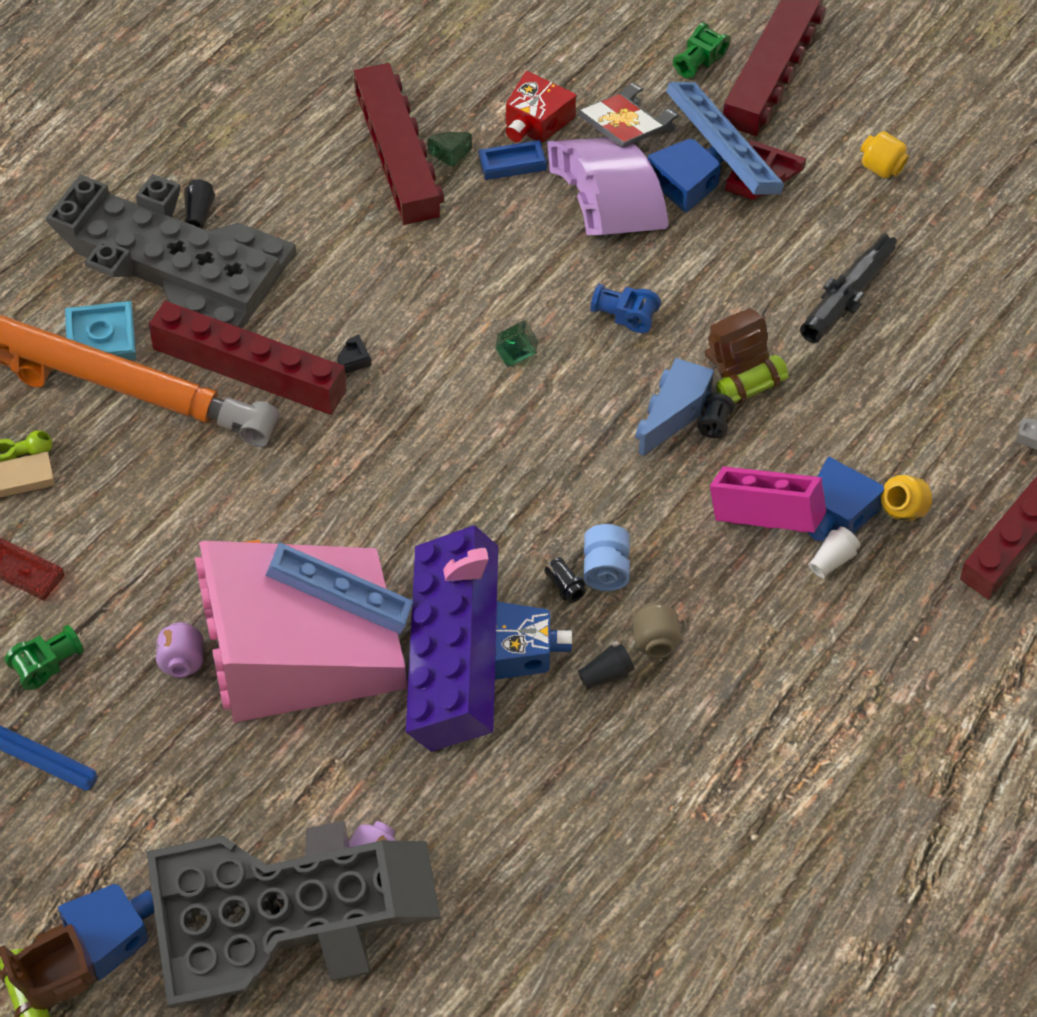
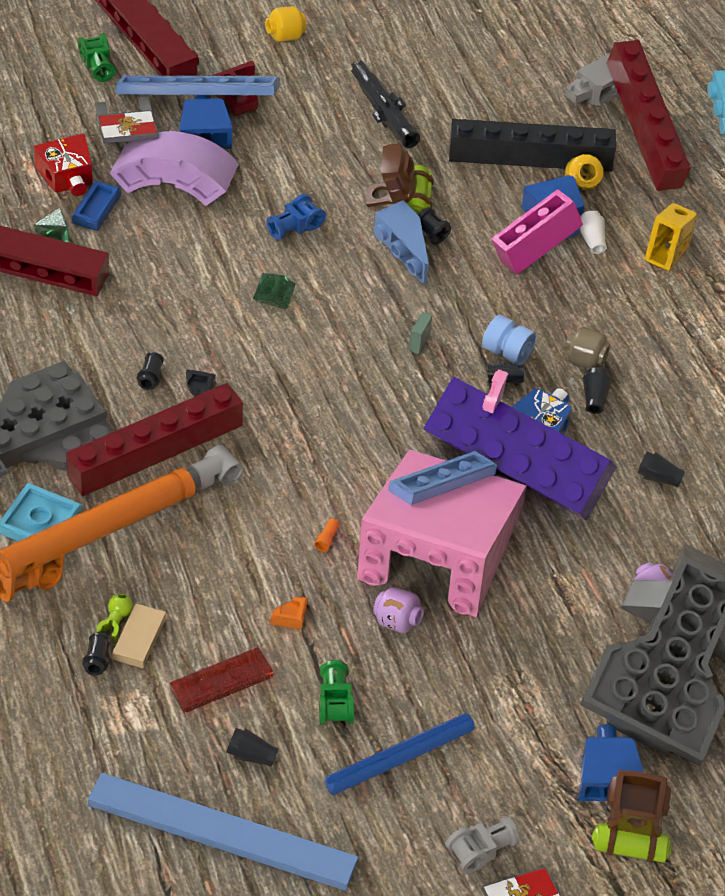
camera: 60 degrees left, 5 degrees down
none -> black pin [136,352,164,390]
none -> orange tile [270,597,308,629]
none -> sand green tile [409,312,432,355]
none -> black brick [449,119,616,172]
none -> black cone [637,451,685,488]
none -> yellow torso [644,203,698,271]

